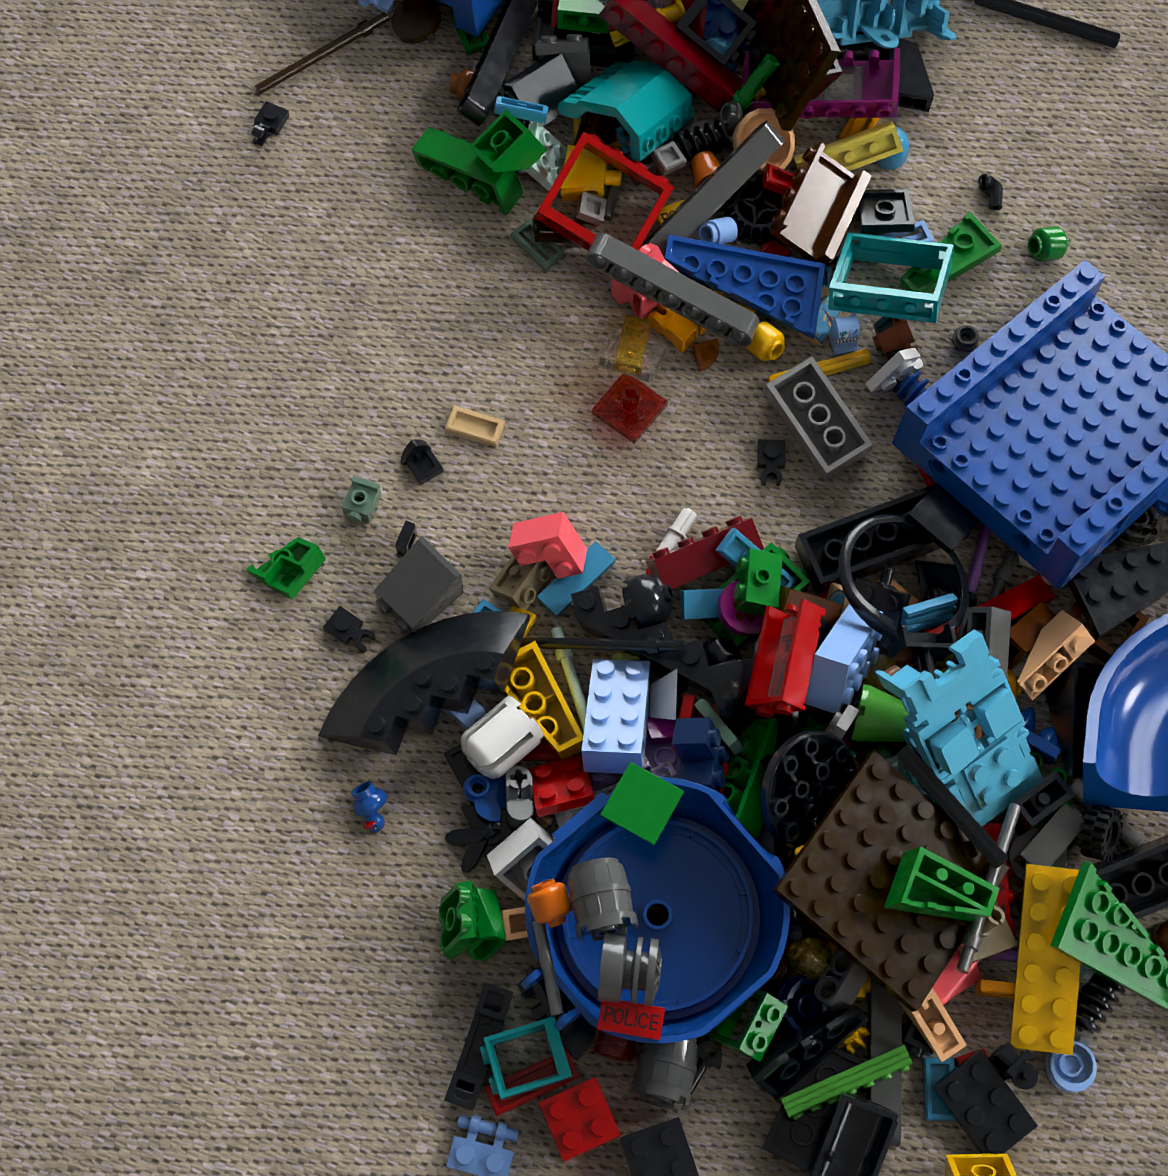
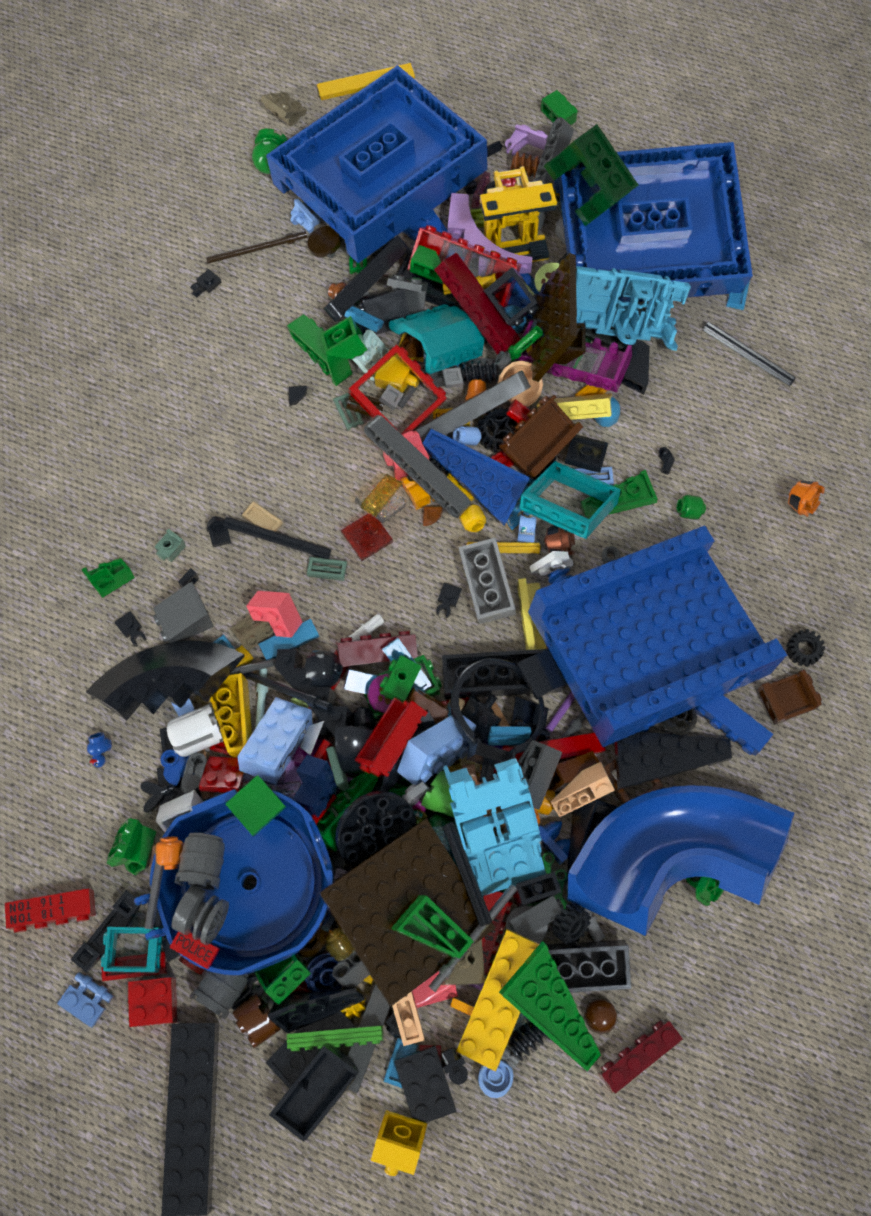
camera: 20 degrees right, 0 degrees up
none -> red brick [5,888,96,933]
none -> black axle [223,517,331,559]
none -> dark grey piece [230,658,276,675]
none -> reddish brown brick [232,993,281,1048]
none -> black tile [289,386,307,406]
none -> sand green tile [307,557,347,581]
none -> light yellow panel [517,578,546,650]

